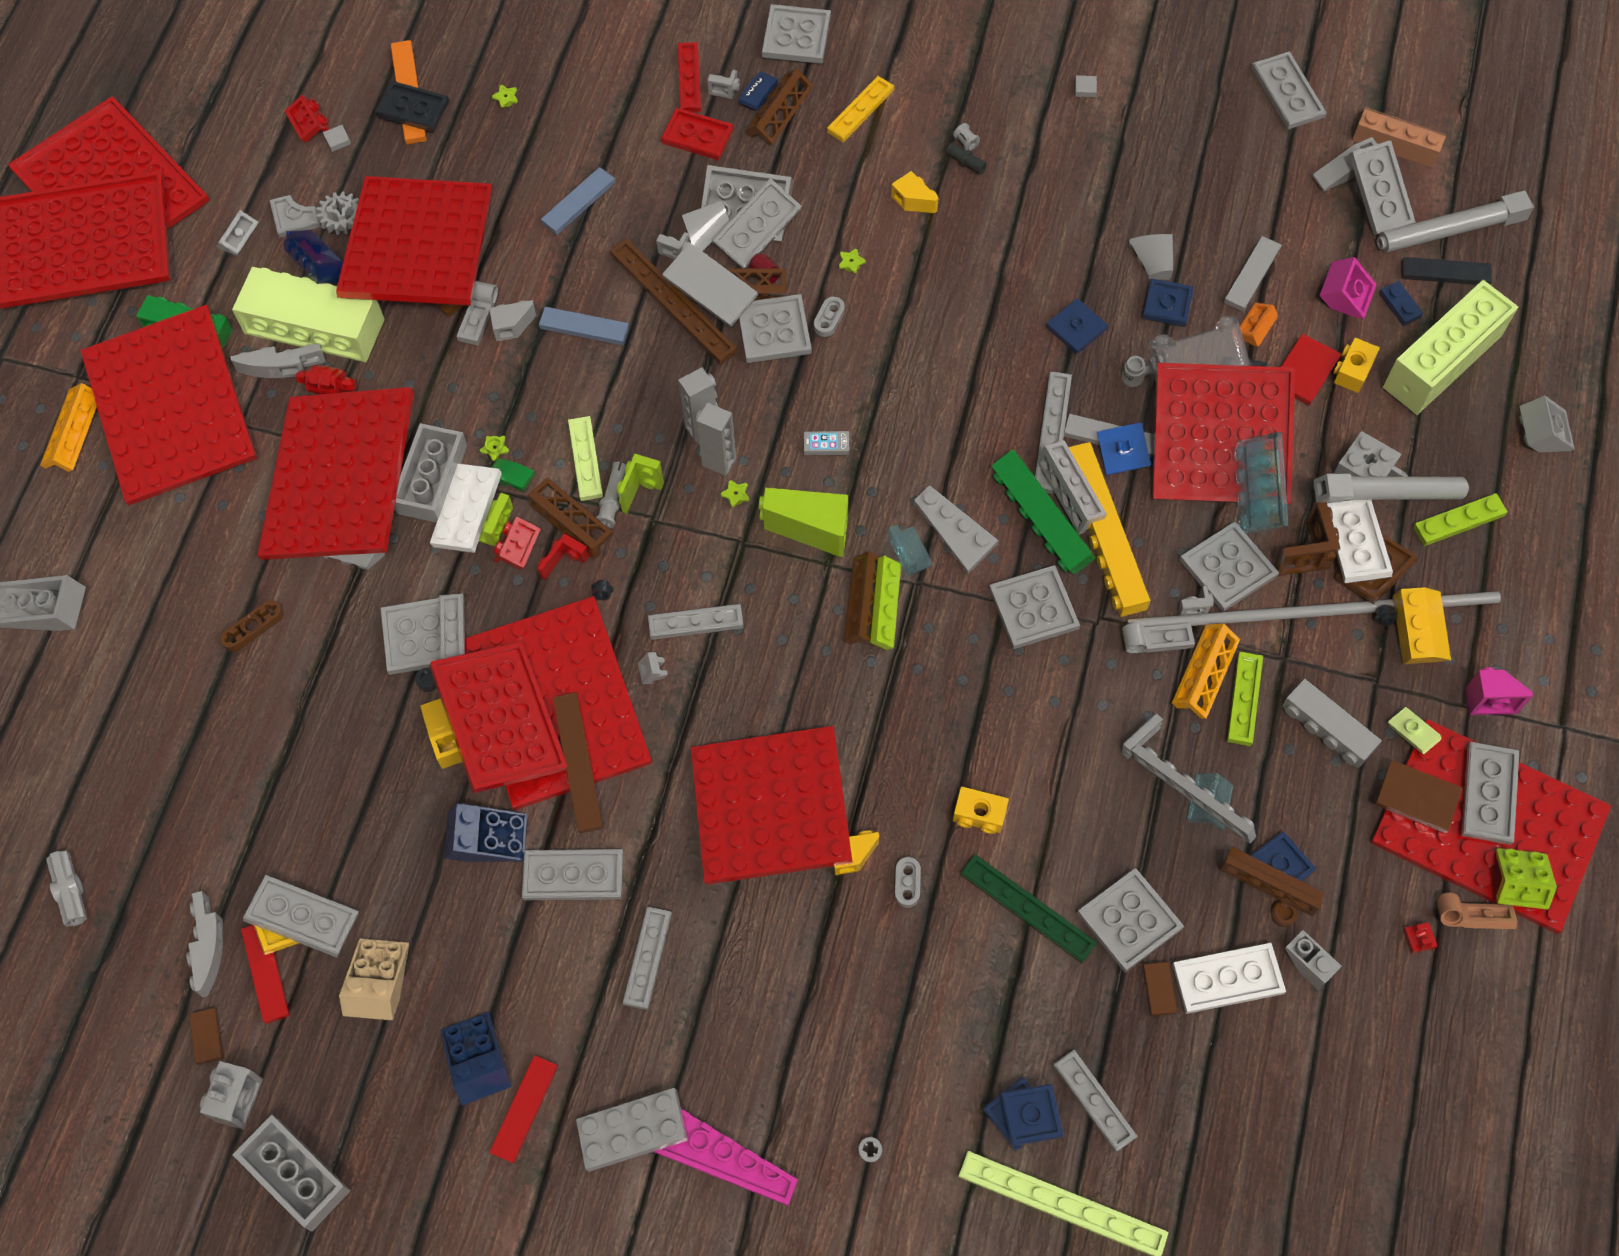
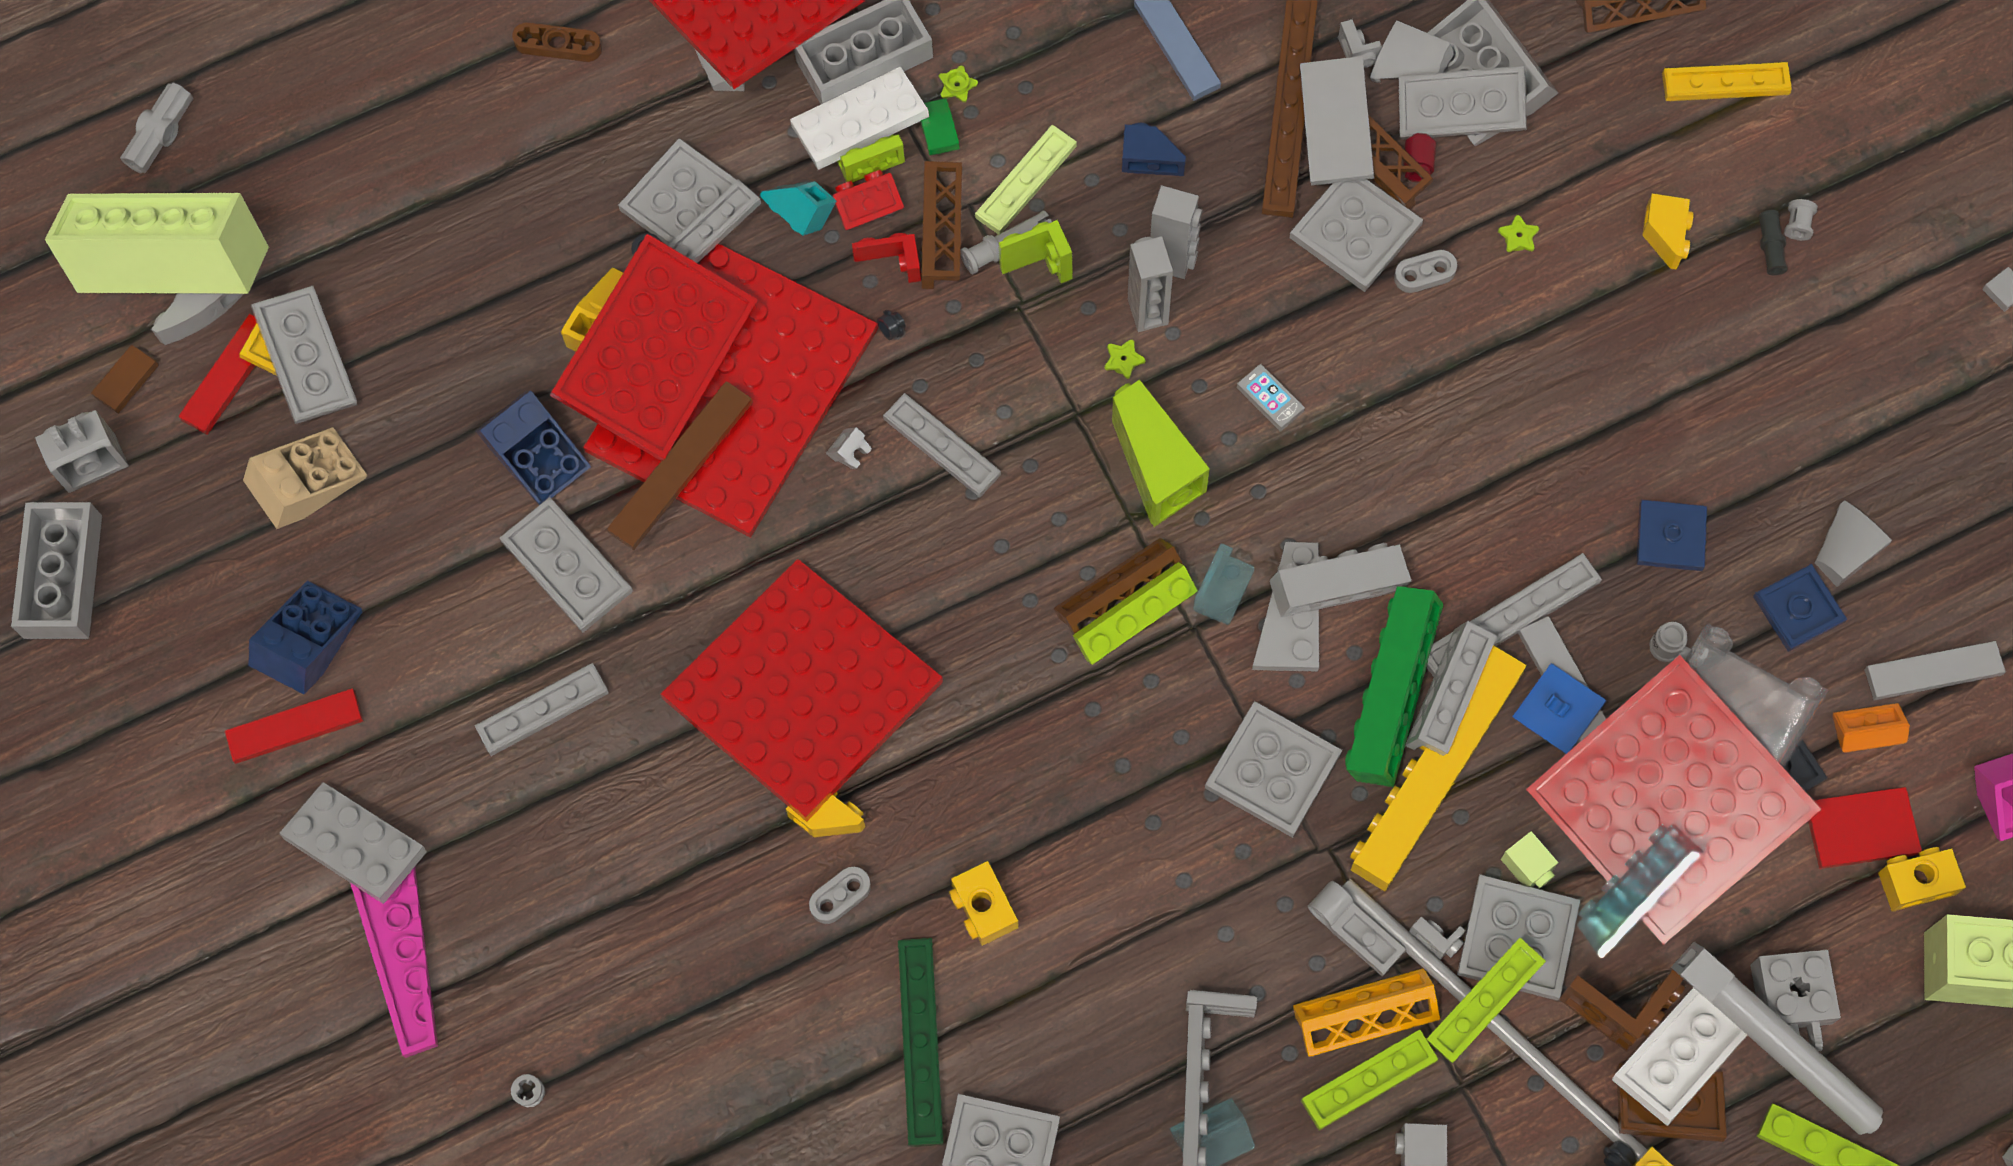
camera: 50 degrees right, 5 degrees up
none -> yellowish green brick [45,193,269,294]
none -> teal slope [760,181,837,236]
none -> dark blue slope [1122,123,1186,176]
none -> light grey brick [1269,543,1411,618]
none -> lime plate [1426,938,1546,1064]
none -> yellowish green brick [1501,831,1558,889]

